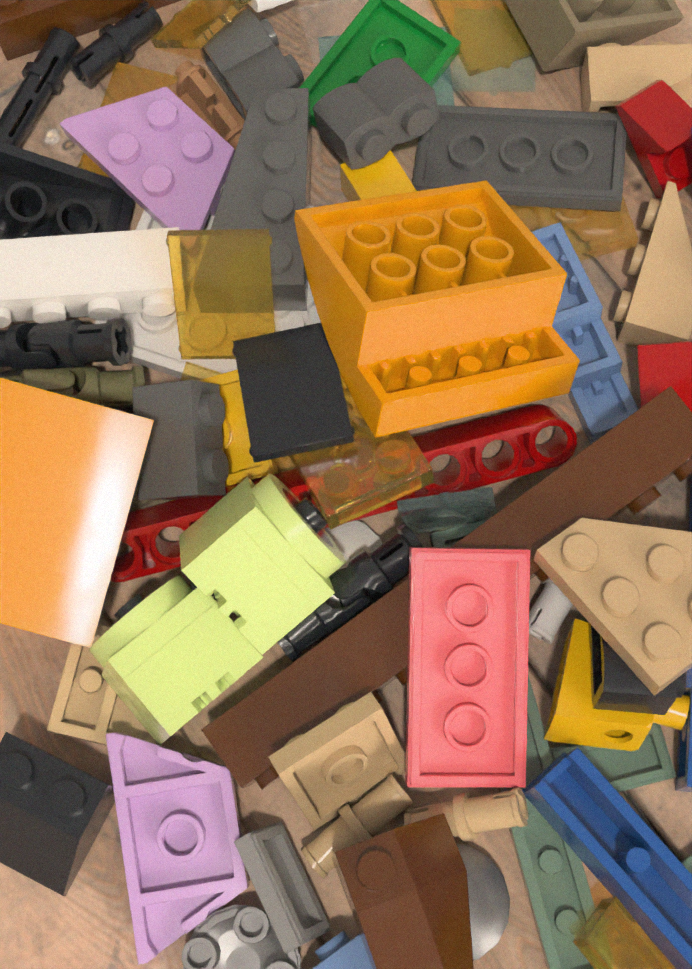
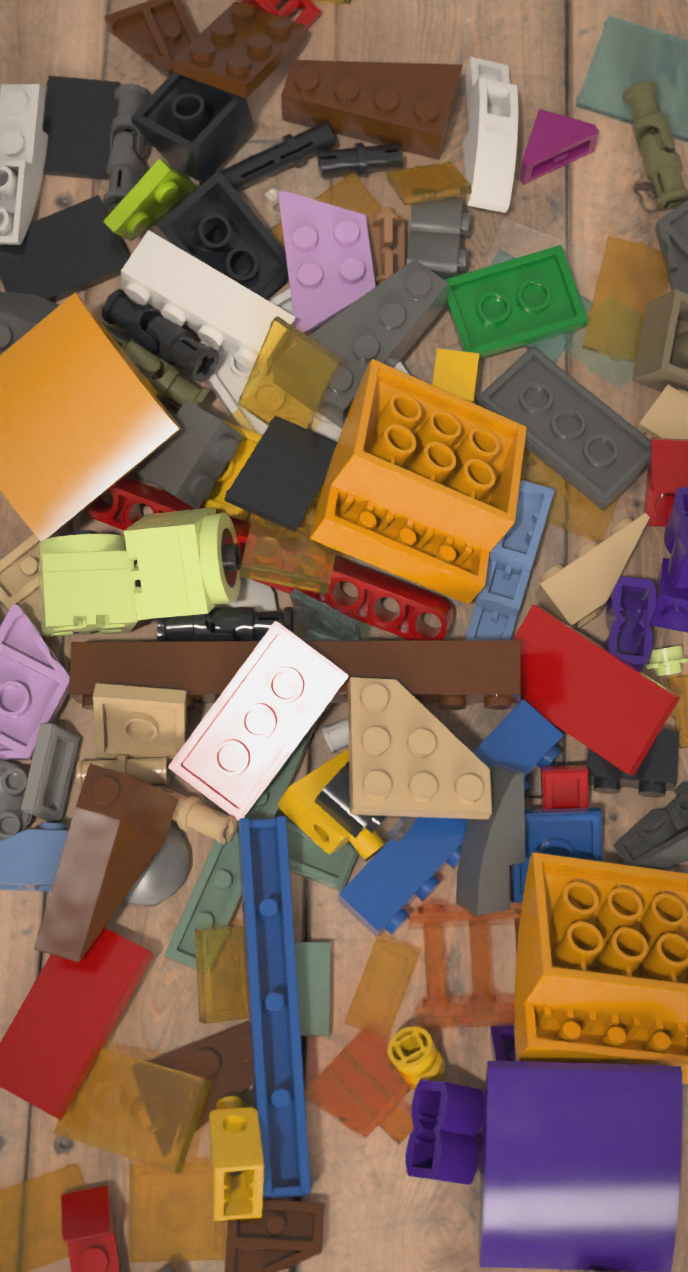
camera: 30 degrees right, 0 degrees up
dark grey brick [312,58,440,169] -> none

